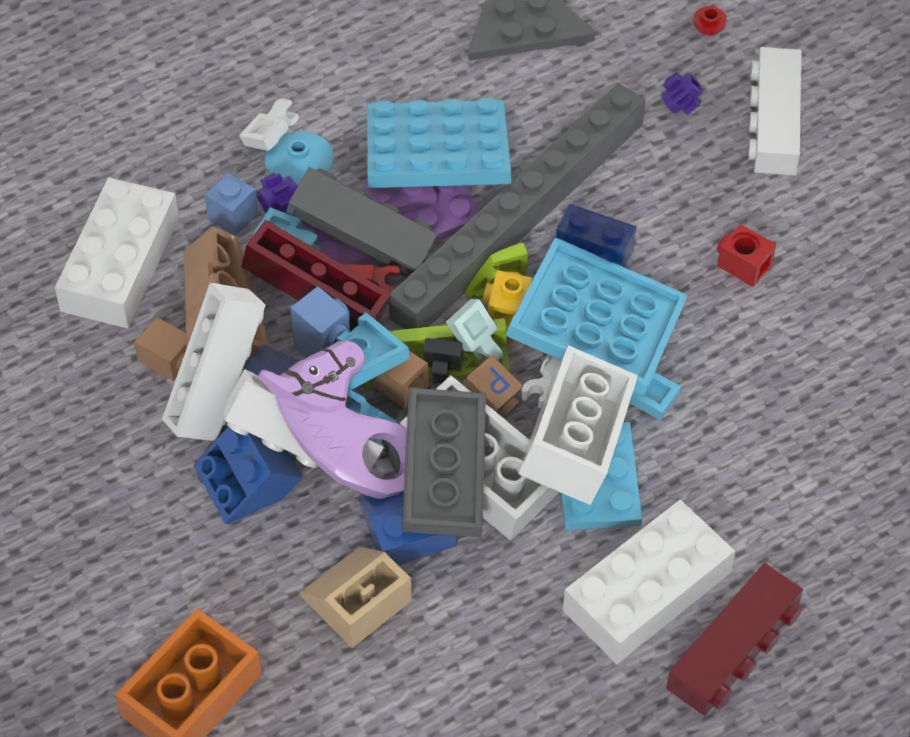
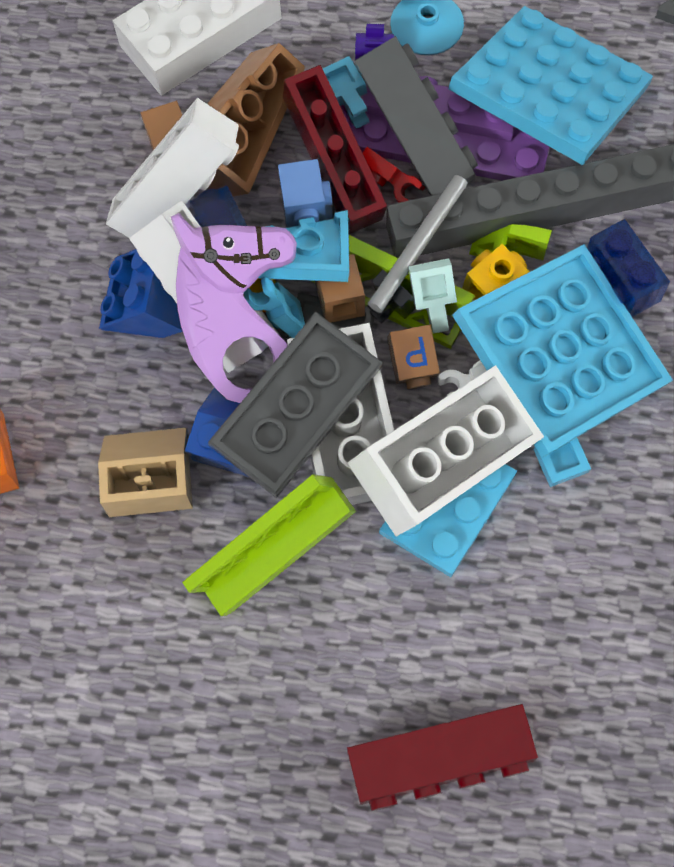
camera: 40 degrees right, 15 degrees up
medium blue brick [205,173,258,236] -> none
white brick [563,500,735,664] -> none
none -> lime fence [182,474,357,616]
none -> light grey bar [368,175,468,313]

